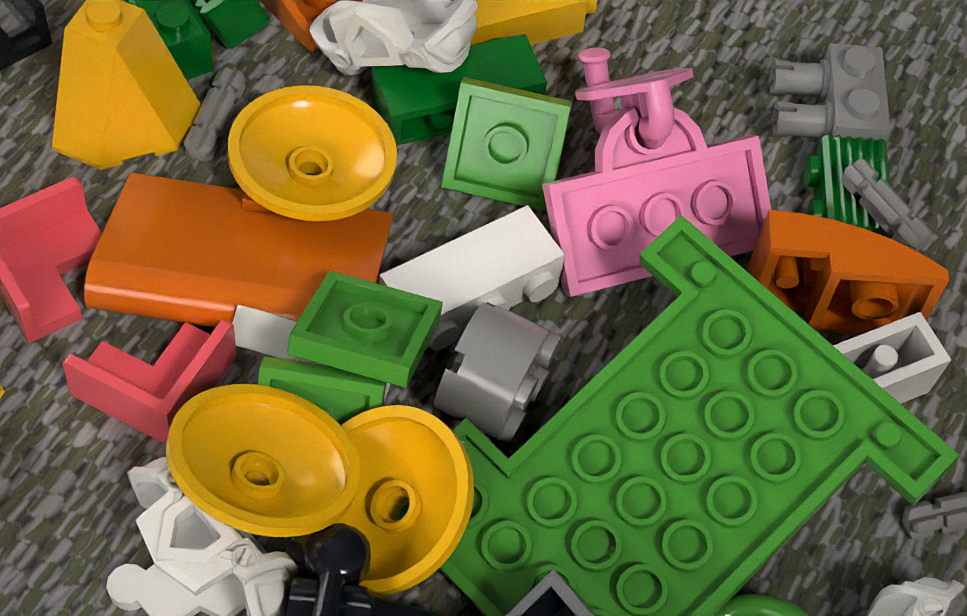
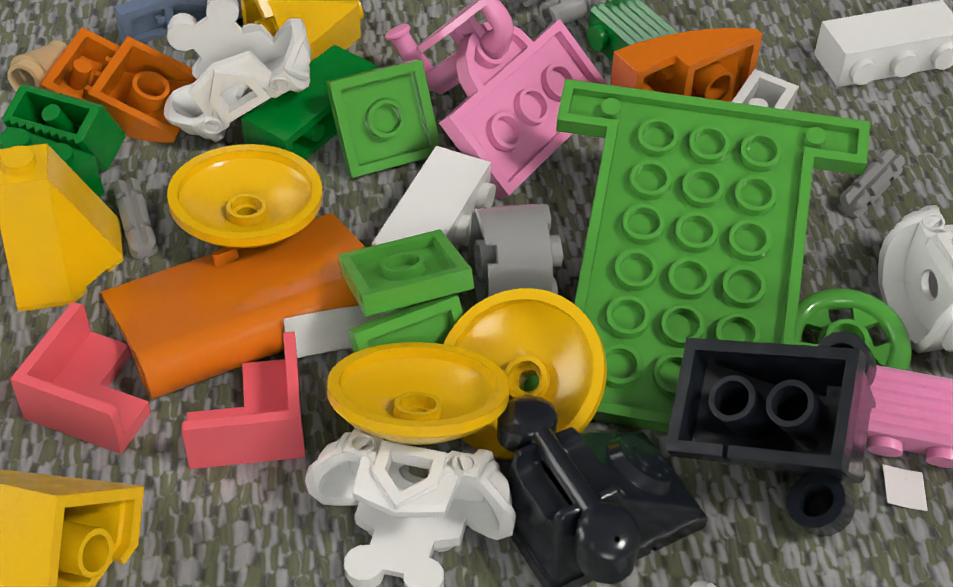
camera: 30 degrees left, 10 degrees down
light grey axle [840,159,932,252] -> none

